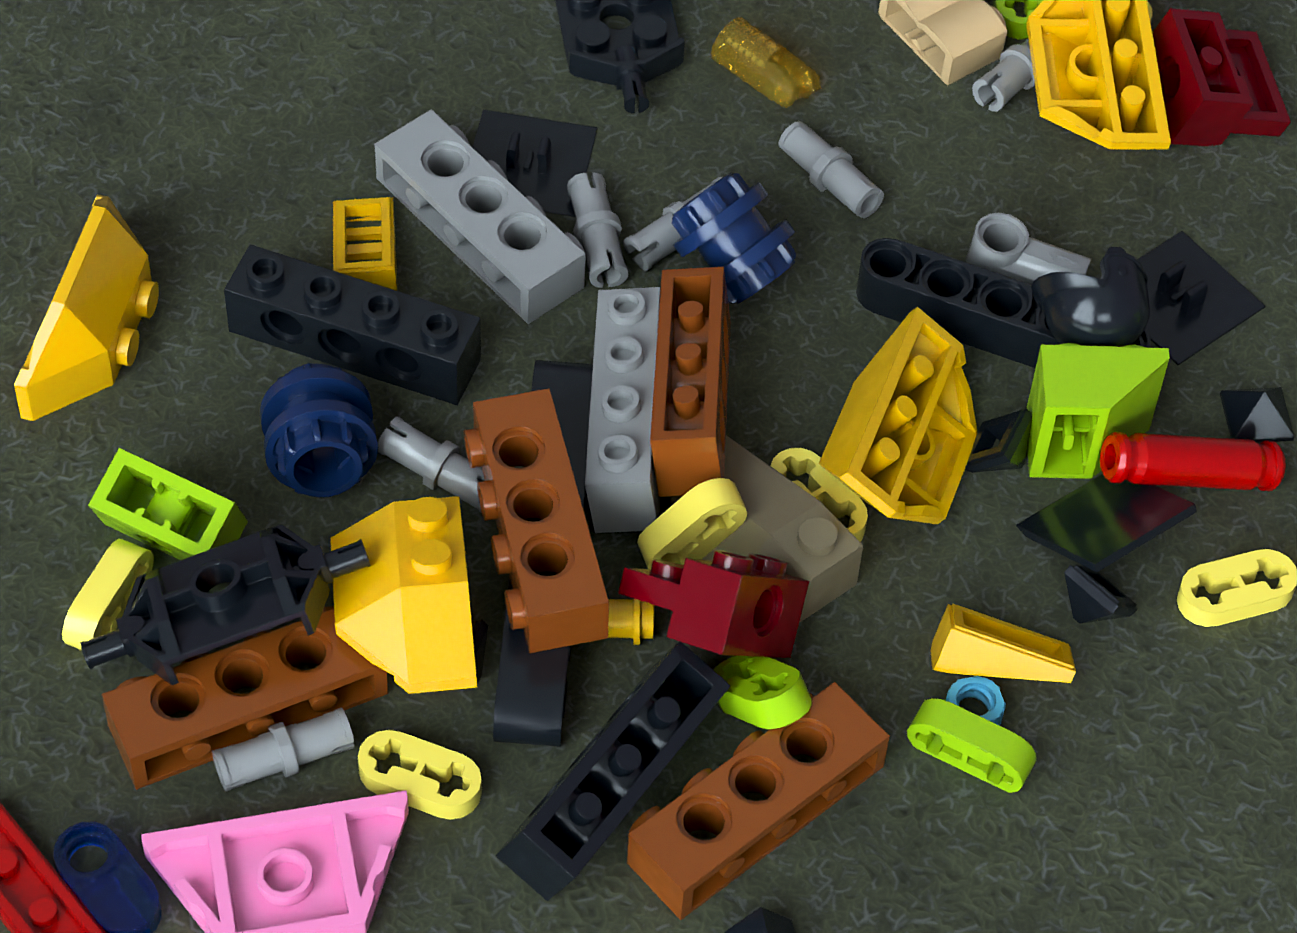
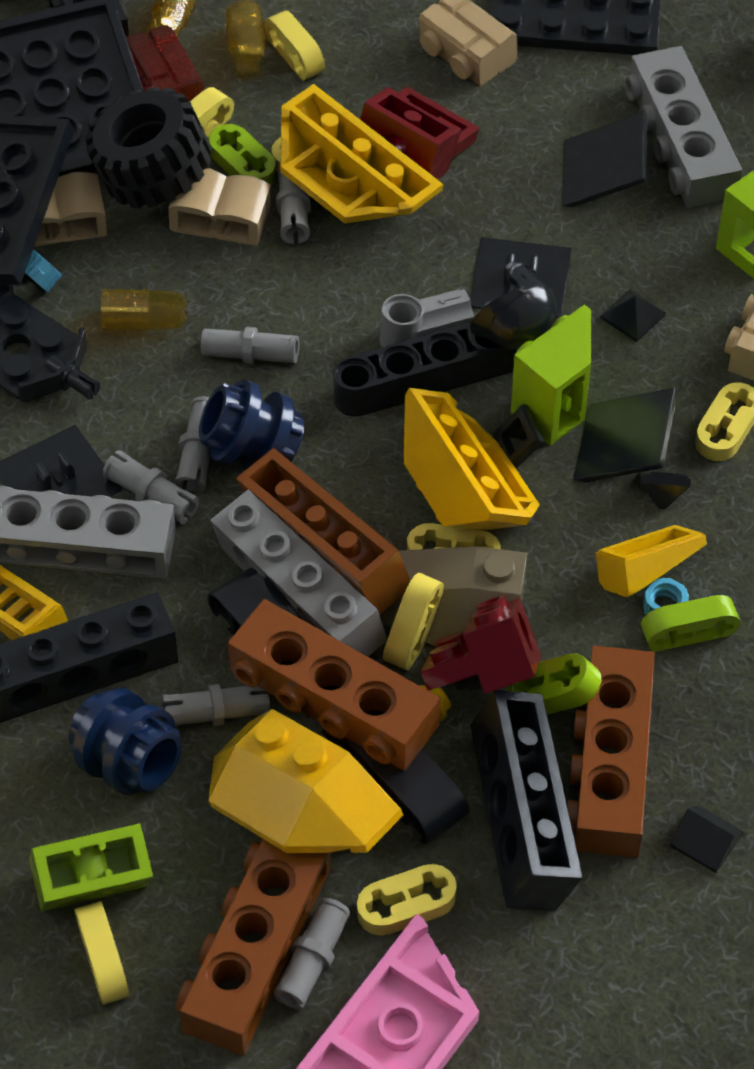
camera: 40 degrees left, 0 degrees up
black plate [80,524,371,686] -> none
red axle [1100,432,1286,491] -> none

